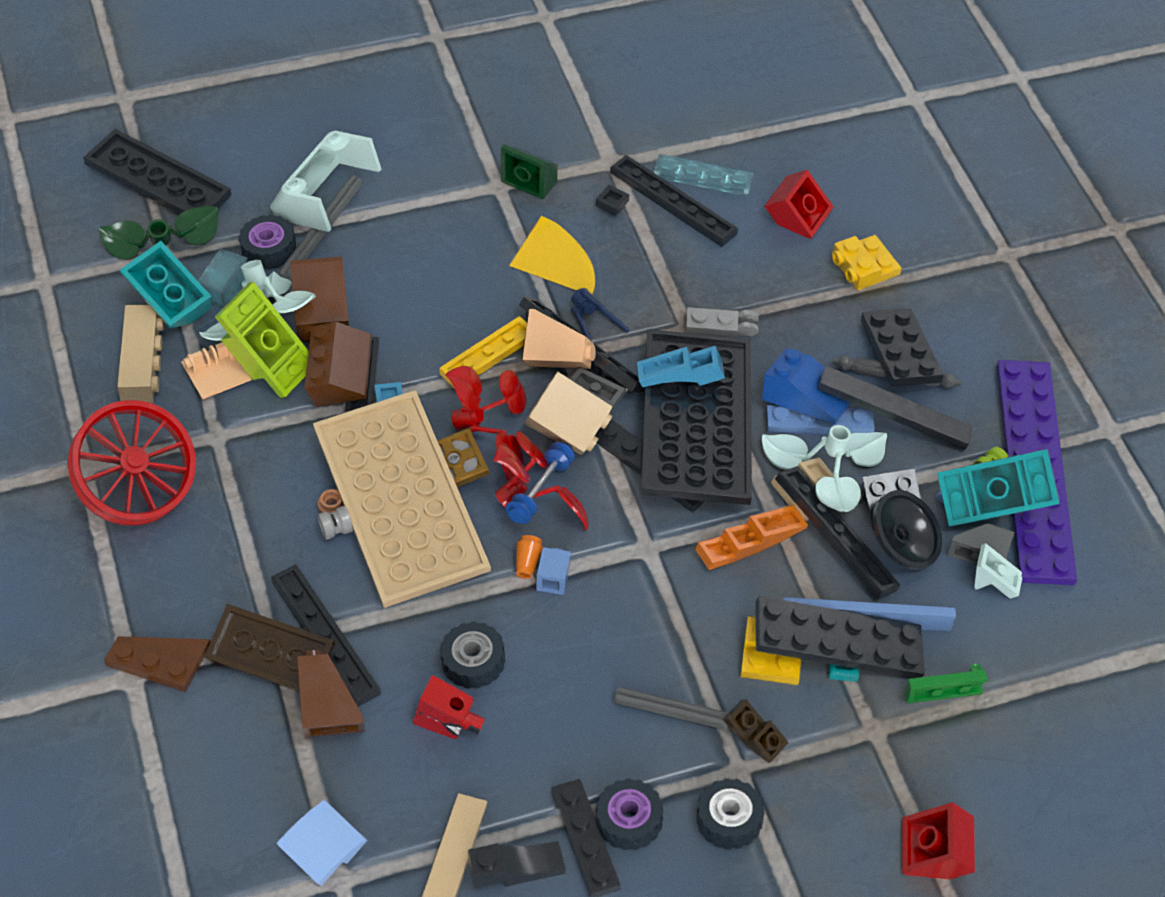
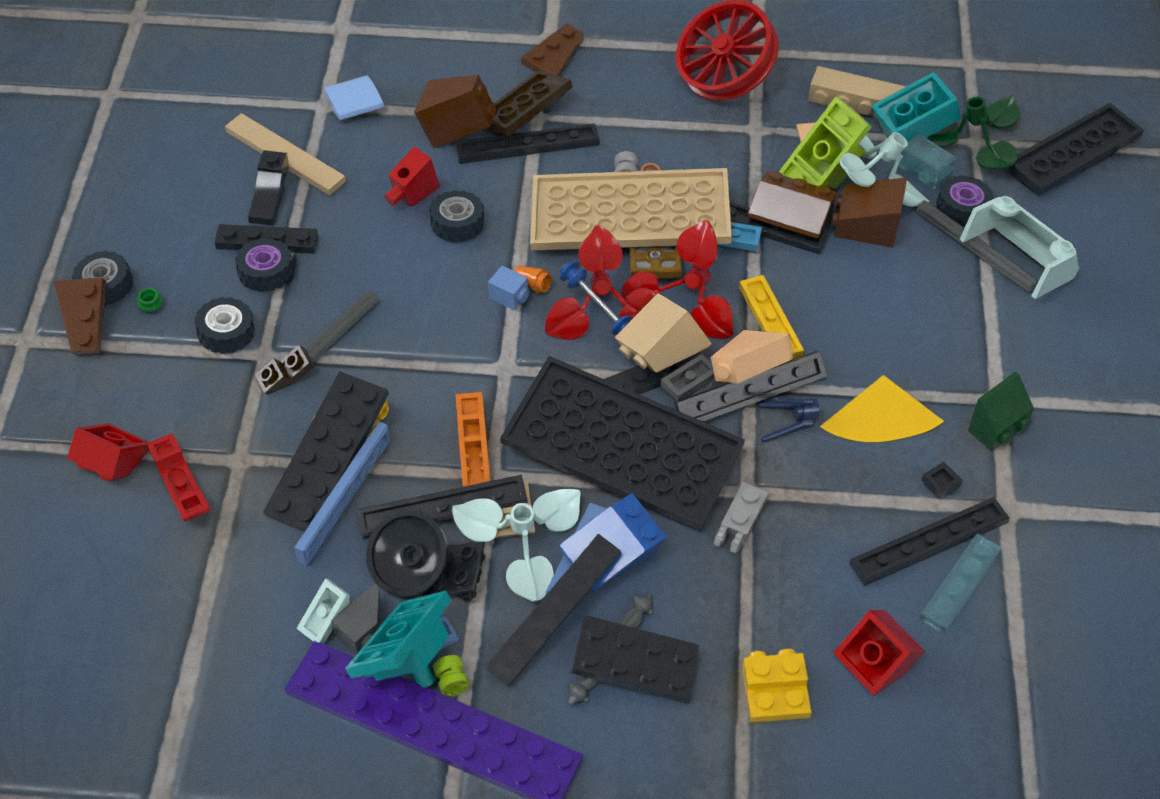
camera: 115 degrees right, 0 degrees up
dark azure slope [637,346,725,387] -> none
green hinge [904,663,988,704] -> none
none -> red slope [147,433,211,522]

